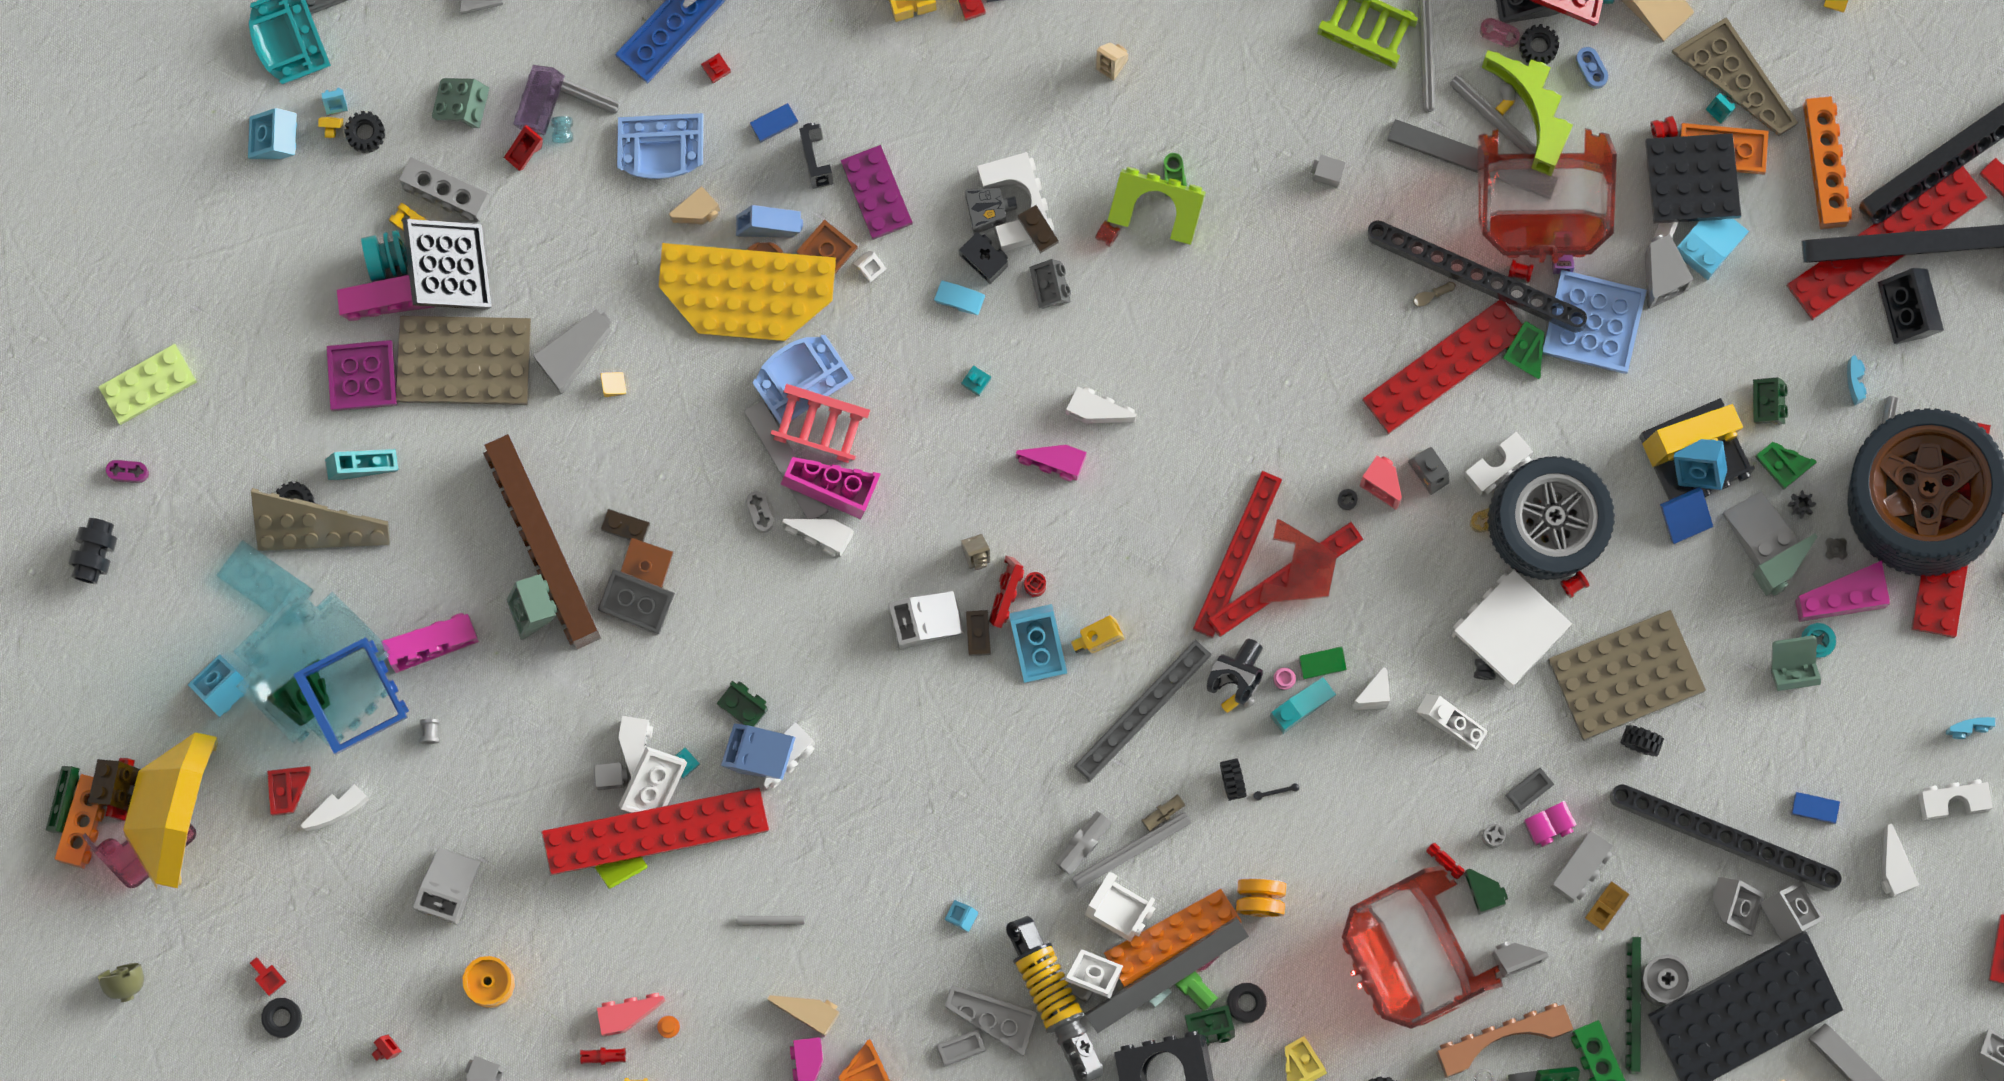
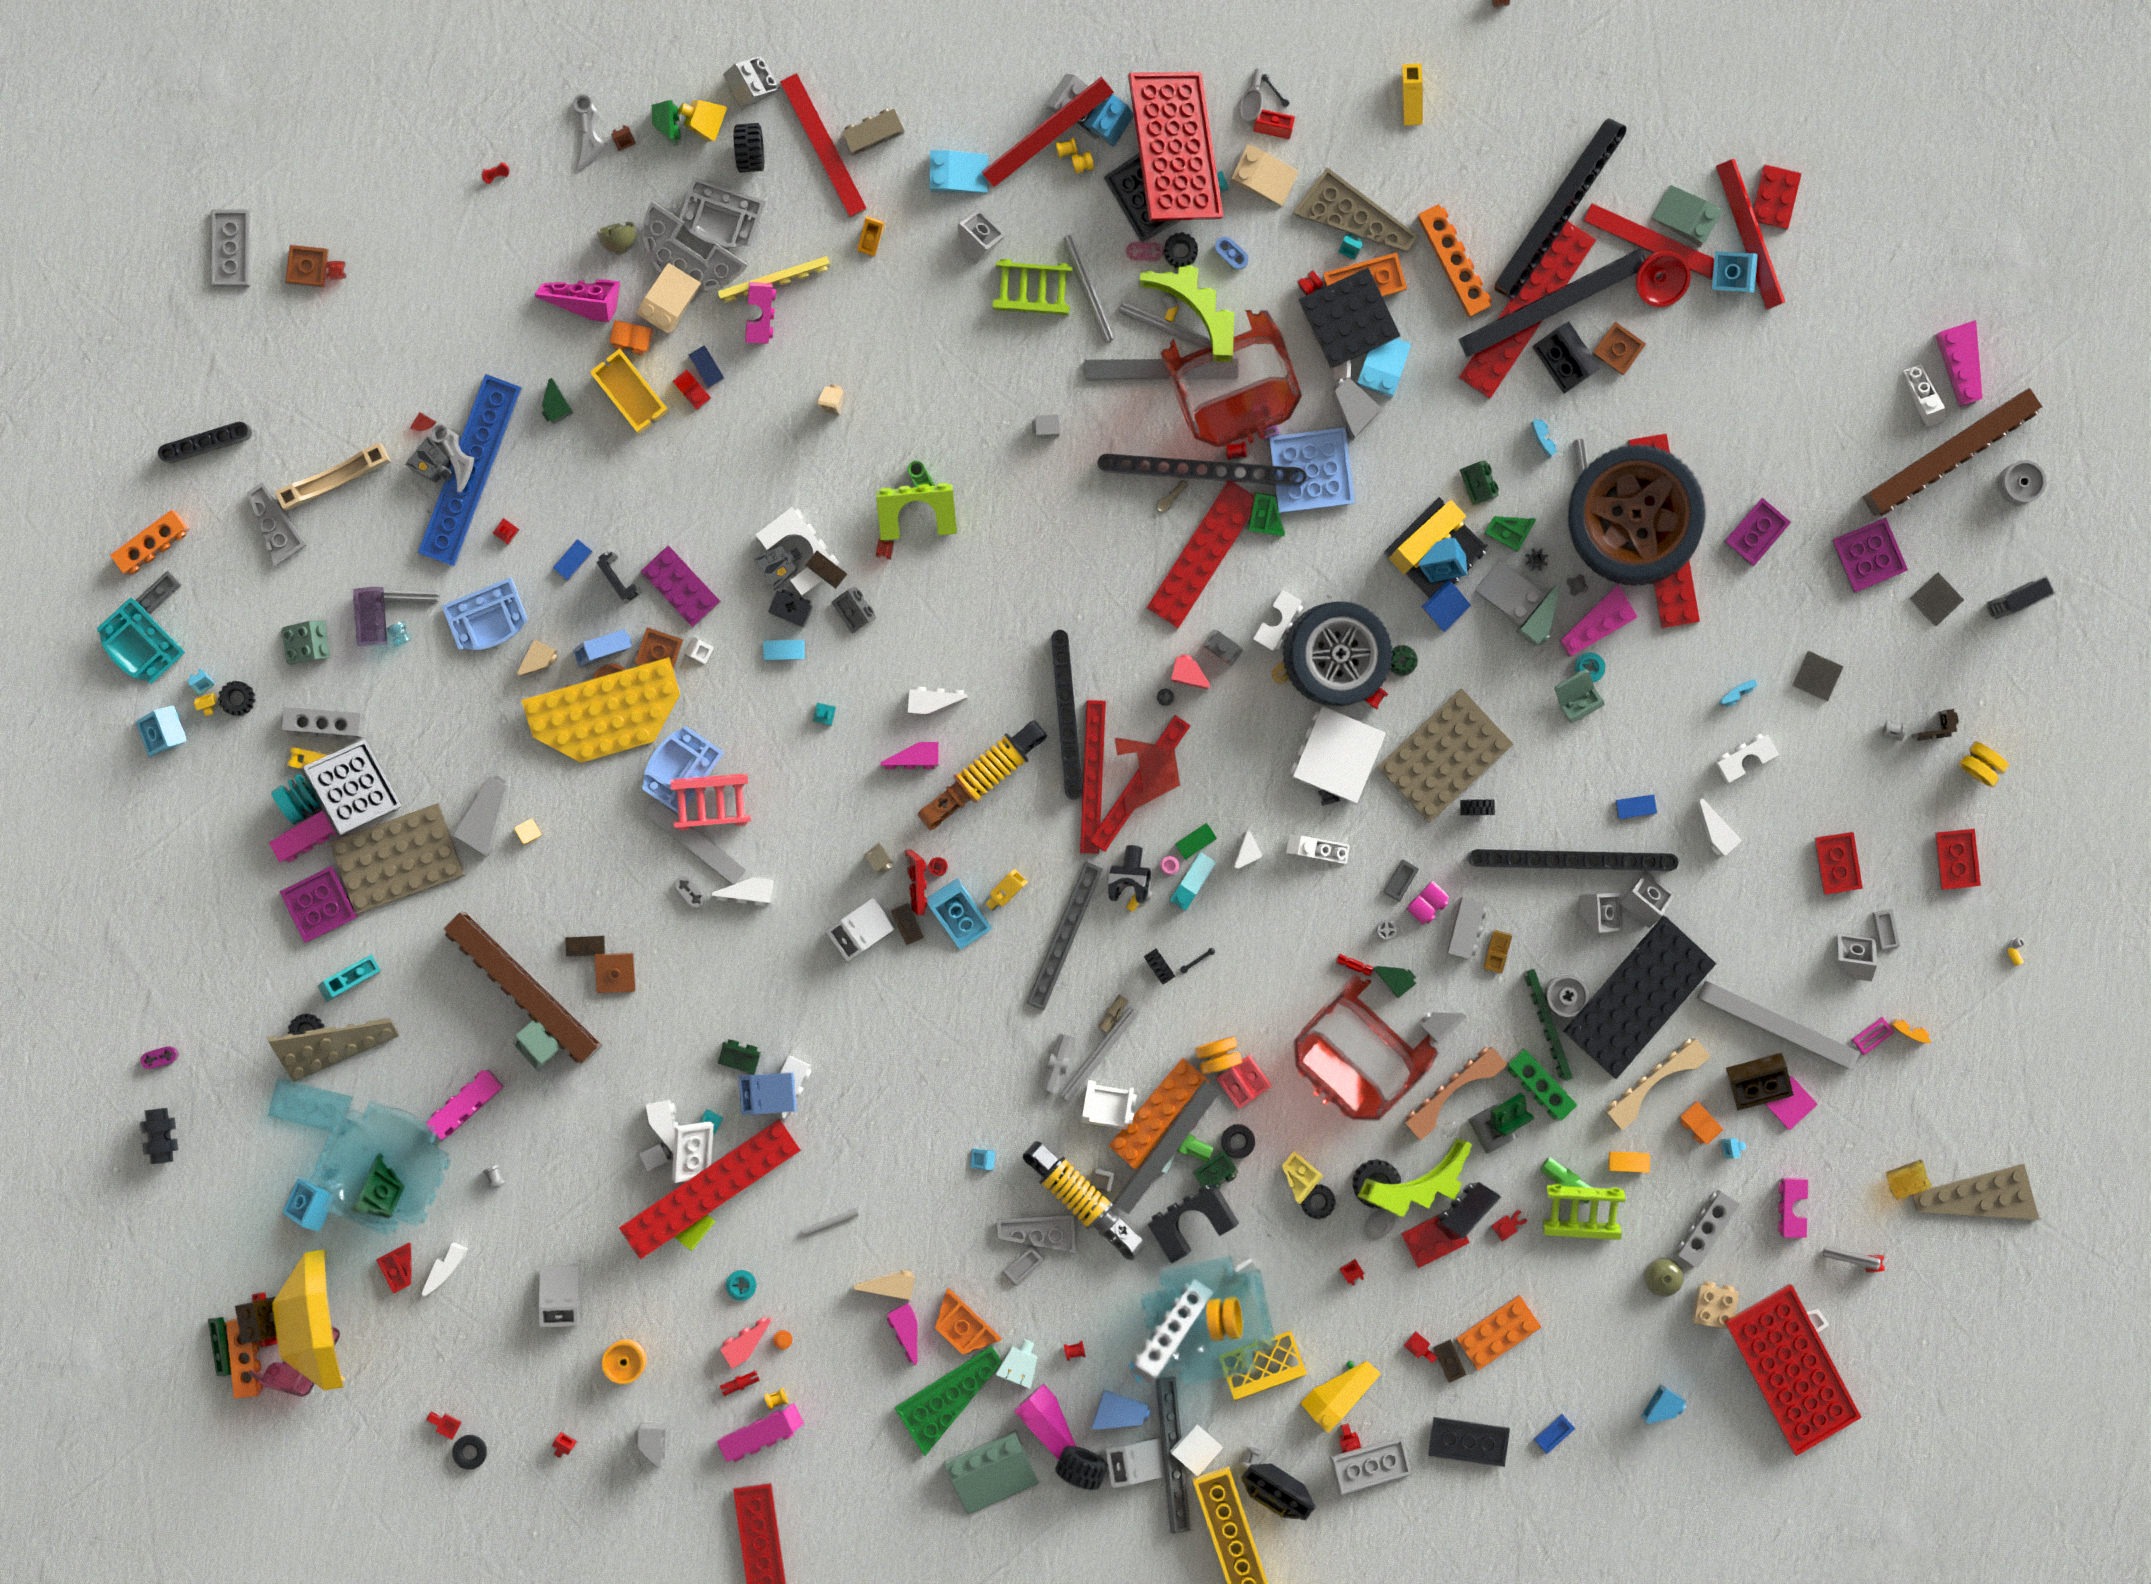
camera: 15 degrees left, 10 degrees up
olive cylinder [97,963,144,1002] -> none
yellowish green plate [99,344,197,425] -> none
blue window [293,637,409,755] -> none
red slope [503,125,543,171] -> none
dark grey tile [598,569,675,634] -> none
dark pink wedge [780,457,881,520] -> none
white slope [1065,949,1123,998] -> none
none -> teal gear [726,1270,757,1301]
none -> piece [917,720,1048,830]
none -> black beam [1051,630,1082,800]
none -> coral slope [1216,1054,1272,1110]
none -> dark green gear [1390,645,1418,676]
none -> dark orange plate [1592,322,1646,375]

